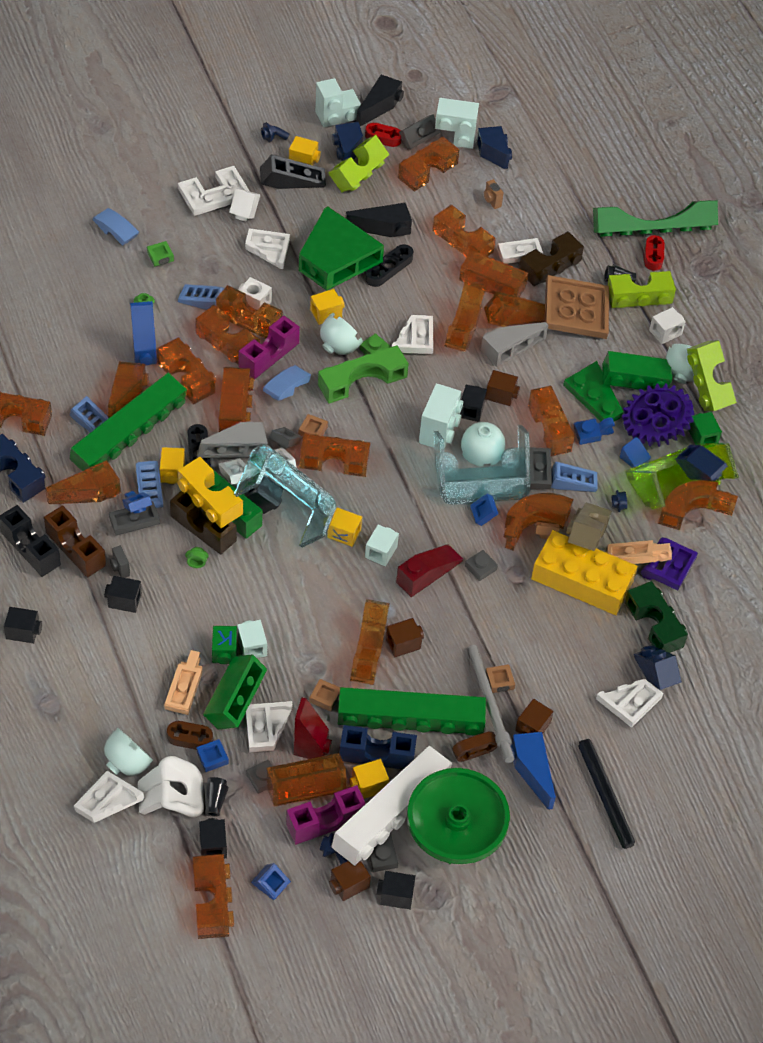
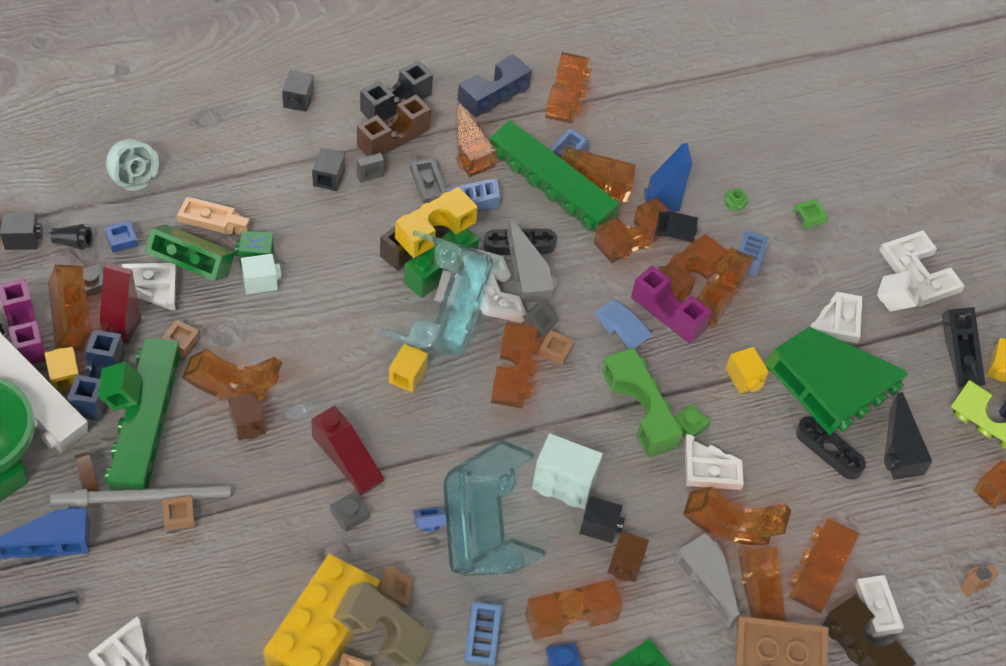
camera: 90 degrees right, 0 degrees up
white wing [74,771,145,823] -> none
medium blue slope [92,208,139,246] -> none
blue plate [122,491,152,513] -> none
white piece [138,756,205,817] -> none
yellow brick [160,447,185,484] -> none
reddish brown beam [167,721,213,750] -> none
bright green plate [185,547,208,568] -> none
clear orange brick [219,367,254,432] -> none
white brick [237,277,272,315] -> none
light aqua cylinder [320,313,363,355] -> none
light aqua brick [365,525,399,567] -> none
clear orange arch [432,205,496,264] -> none
light aqua cylinder [461,422,505,466] -> none
clear orange arch [503,493,574,551] -> none
reddish brown brick [515,698,554,734] -> none
dark grey plate [528,447,552,490] -> none
none -> green brick [97,361,142,411]
none -> black brick [655,211,698,243]

